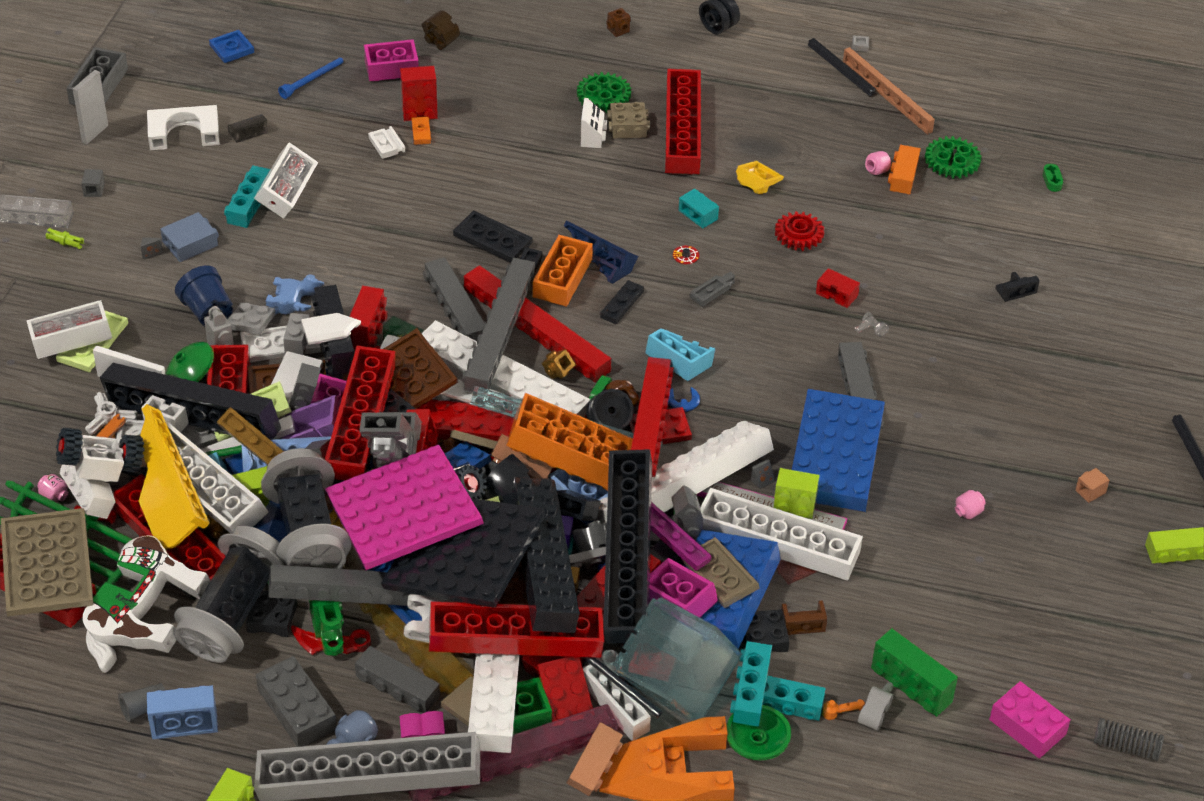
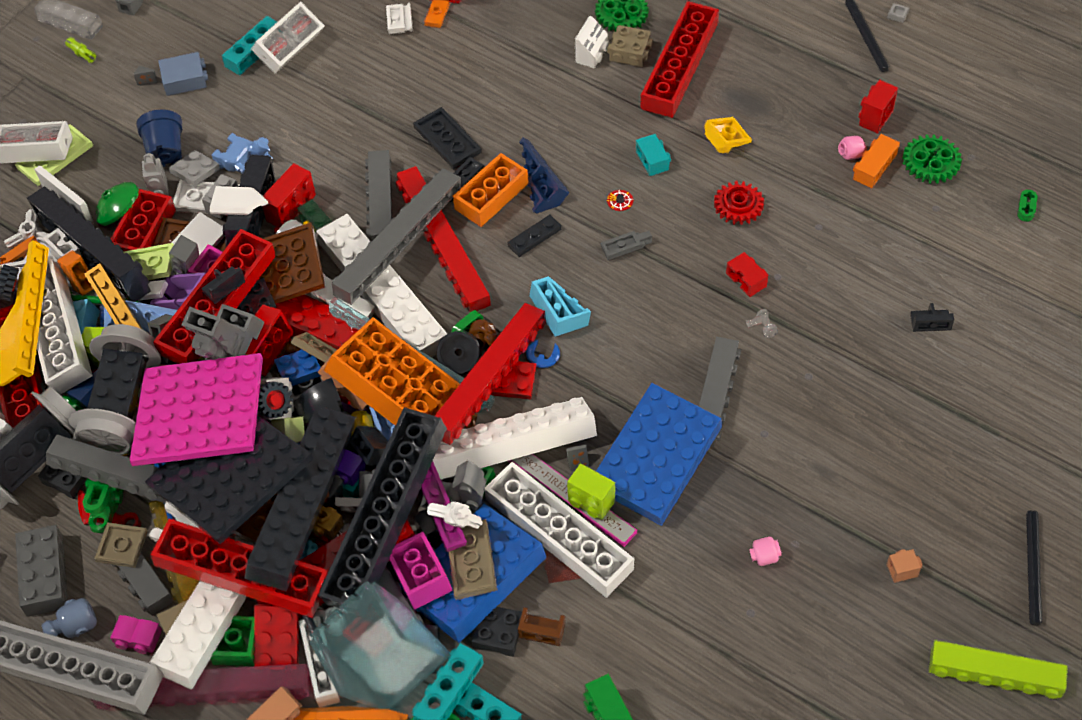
camera: 25 degrees right, 10 degrees up
pearl gold brick [541,349,576,379] -> none
nougat plate [843,47,935,135] -> none
none -> orange brick [57,250,93,296]
none -> dark tan tile [94,522,148,568]
none -> black panel [202,267,245,304]
none -> white bush [427,502,483,529]
none -> red brick [858,80,898,134]

